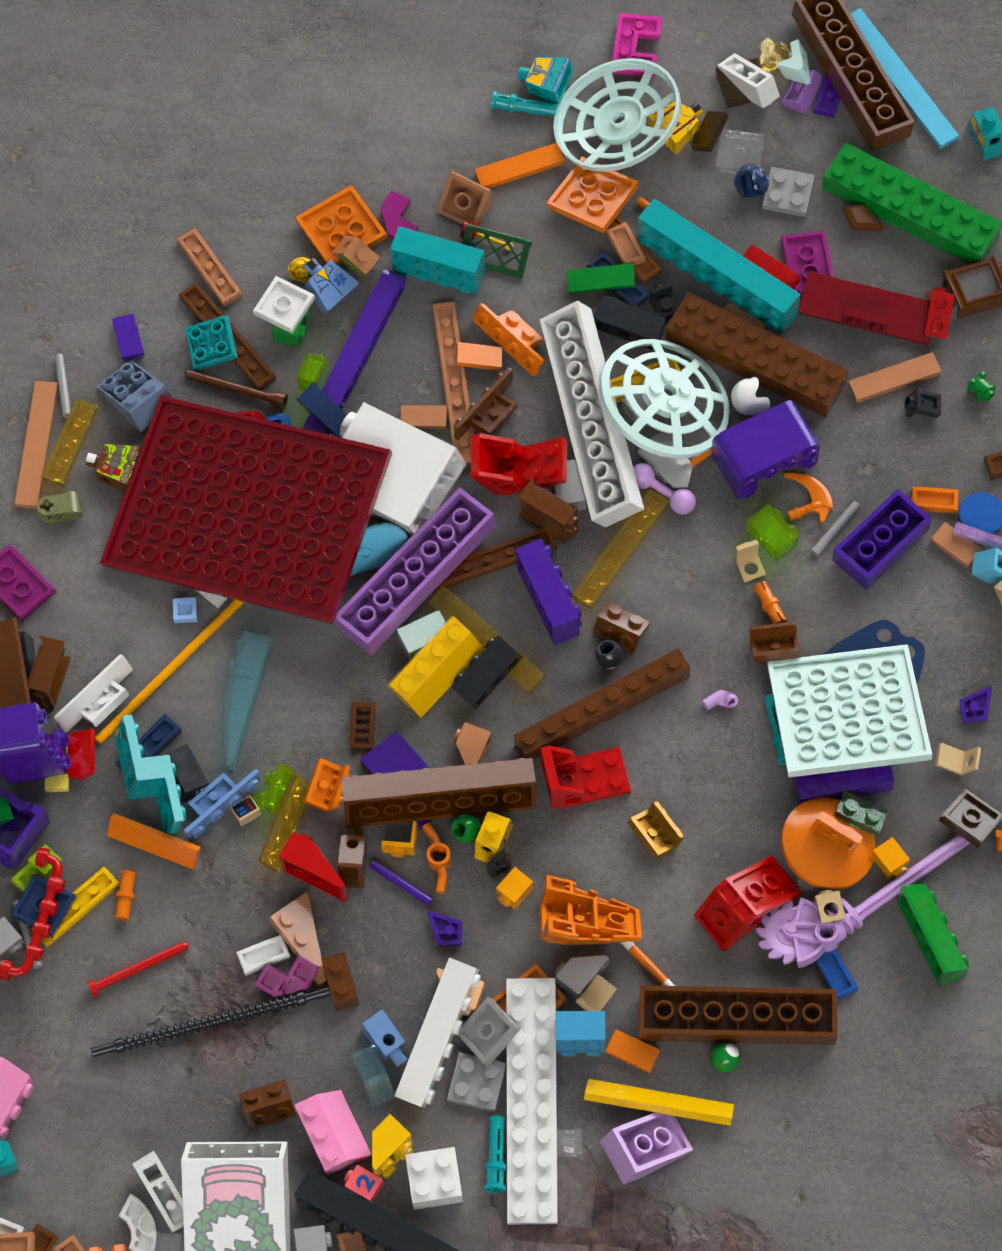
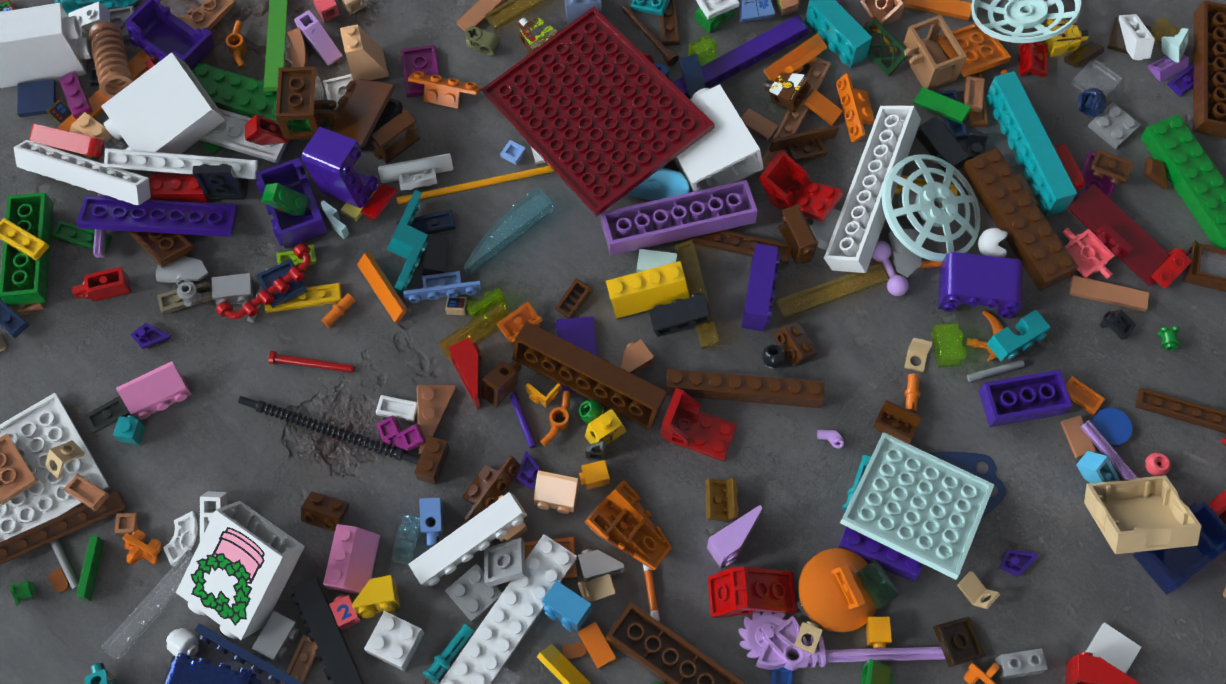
camera: 30 degrees right, 0 degrees up
none -> light aqua slope [321,200,349,239]
none -> orange bracket [408,71,481,109]
none -> reddish brown bracket [462,456,520,523]
none -> light nougat slope [534,470,579,514]
none -> dark orange piece [562,642,587,660]
none -> lavender slope [707,505,762,568]
none -> orange bracket [764,33,827,81]
none -> reddish brown torso [764,72,811,113]
none -> medium nougat piece [901,14,967,90]
none -> teal arch [987,310,1051,362]
none -> red bracket [1018,42,1048,78]
none -> coral plate [1062,228,1115,279]
none -> reddish brown bracket [1089,149,1134,185]

